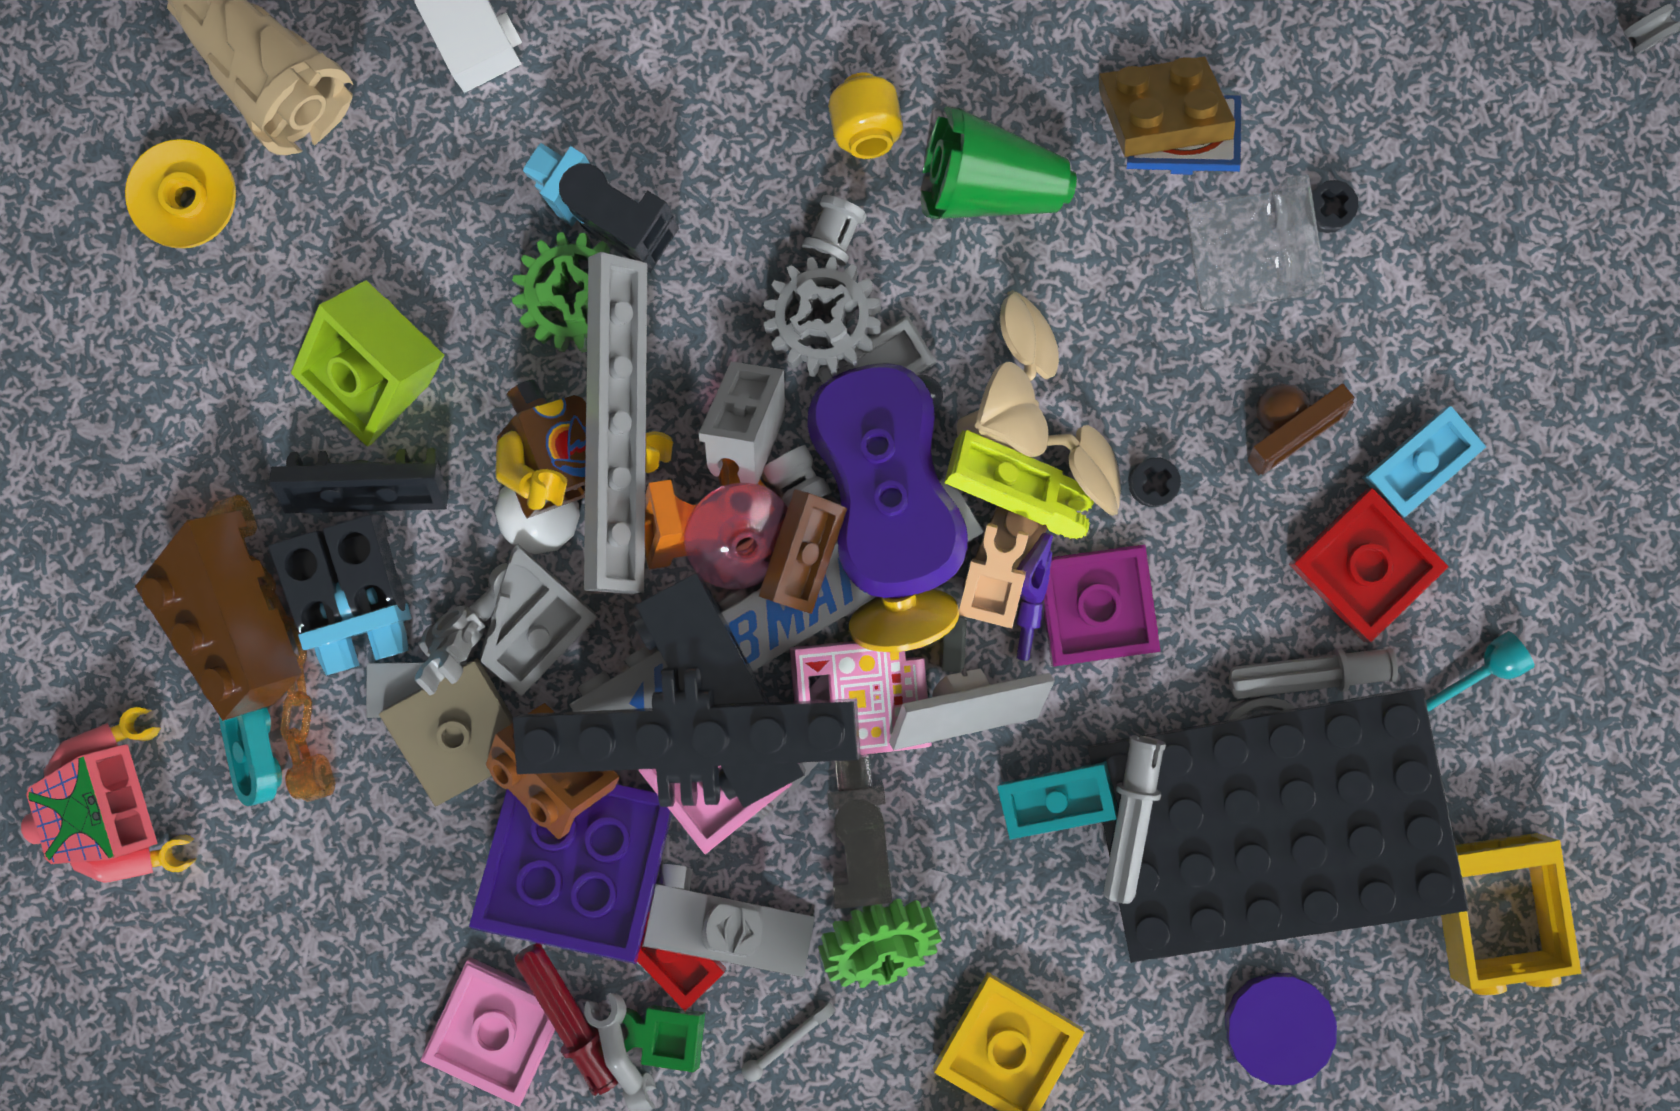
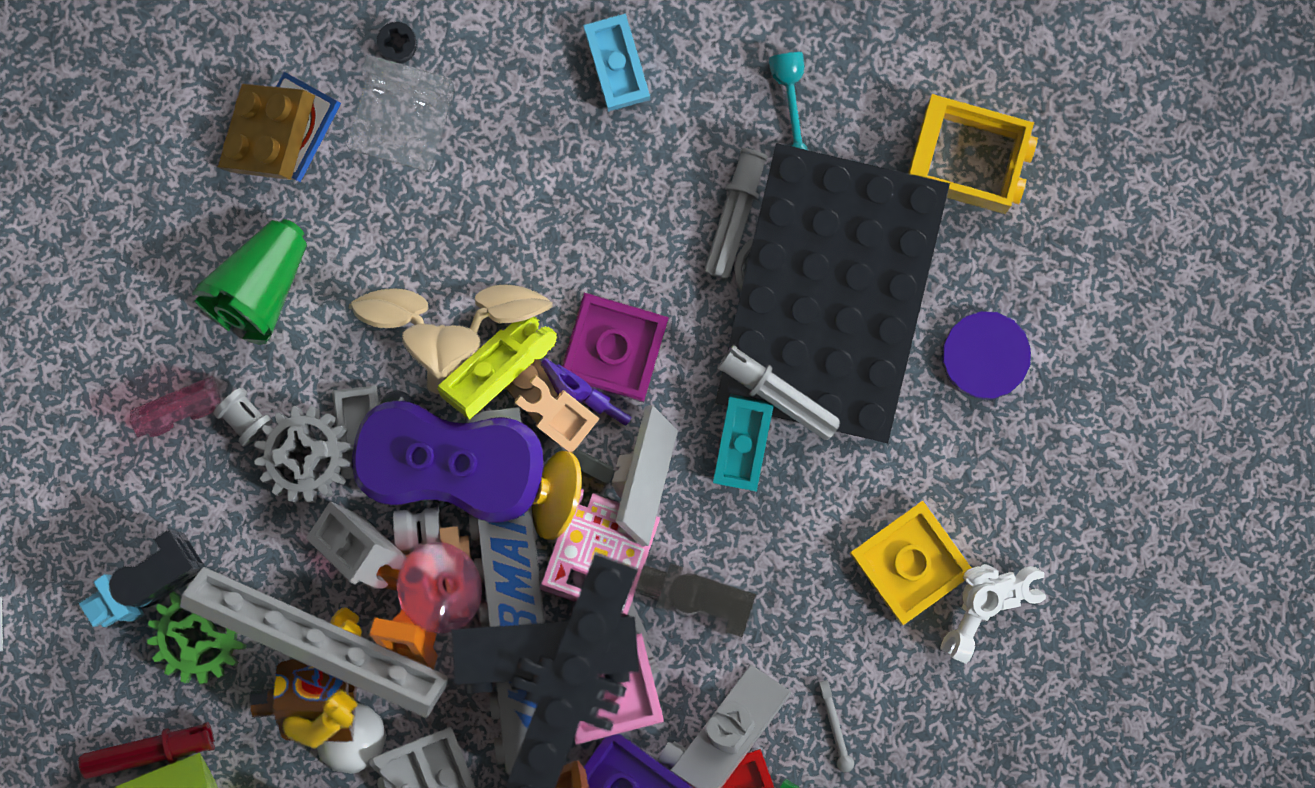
camera: 70 degrees left, 5 degrees down
reddish brown plate [758,489,847,614] -> none
bright green gear [818,899,942,988] -> none
yellow head [828,72,903,159] -> none
black bush [1128,457,1181,507] -> none
reddish brown tile [1247,383,1355,476] -> none
red plate [1289,488,1449,643] -> none
none -> dark red axle [78,722,215,779]
none -> clear pink plate [130,375,221,438]

